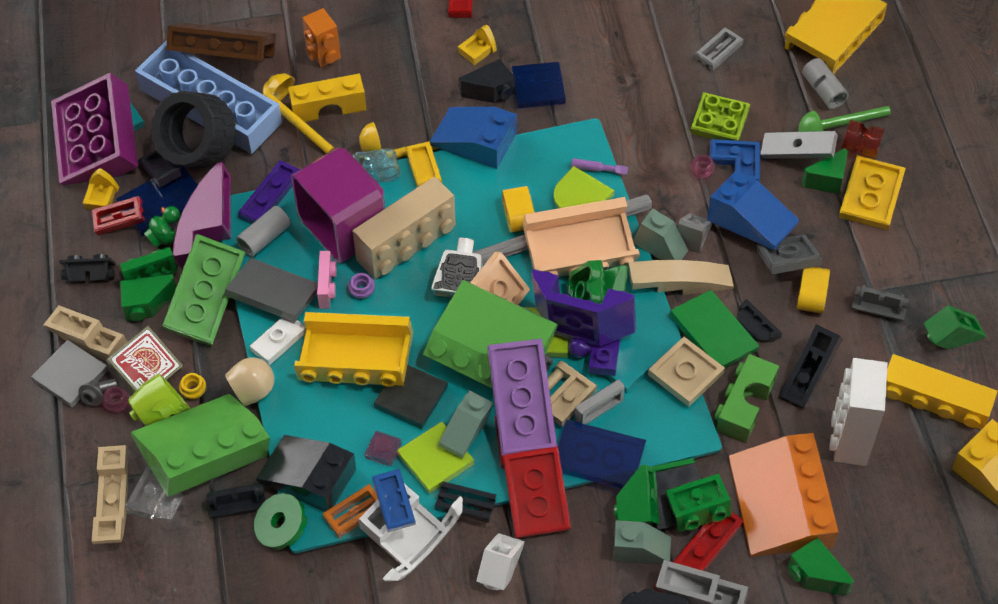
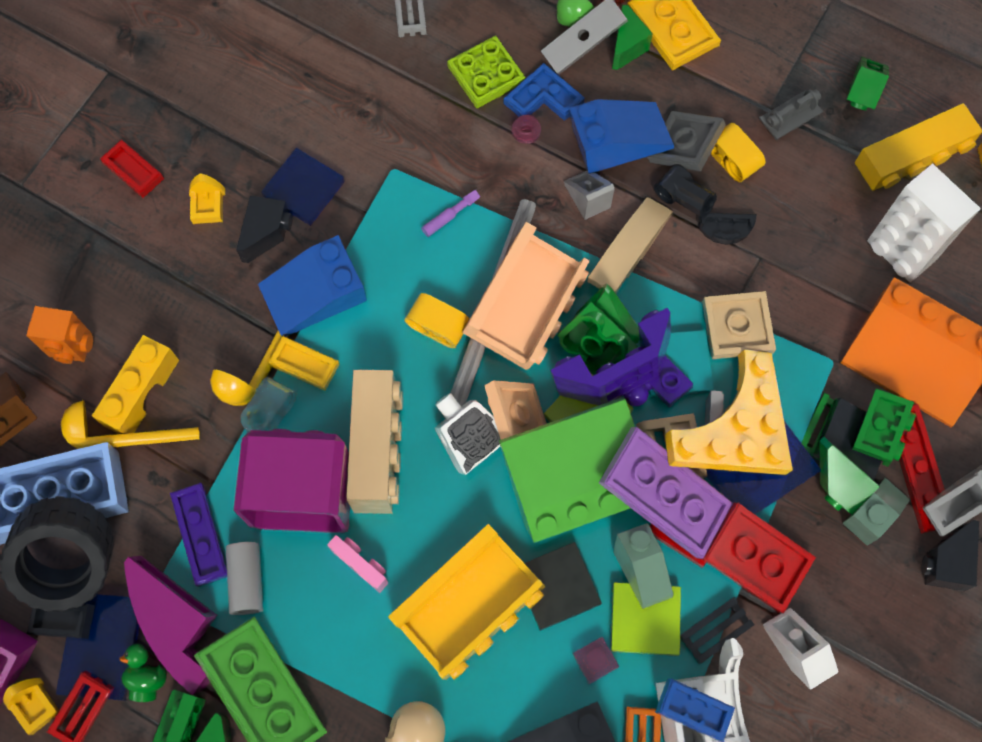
camera: 50 degrees left, 15 degrees up
dark grey tile [225,258,318,322] -> none
white plate [250,318,306,366] -> none
medium lavender plate [348,273,375,298] -> none
lime tile [554,166,614,209] -> none
sand green slope [633,208,688,260] -> none
green tile [669,290,759,368] -> none
bright green arch [714,354,779,443] -> none
black slope [780,324,843,408] -> none
none -> black piece [654,165,717,217]
none -> yellow plate [665,350,793,475]

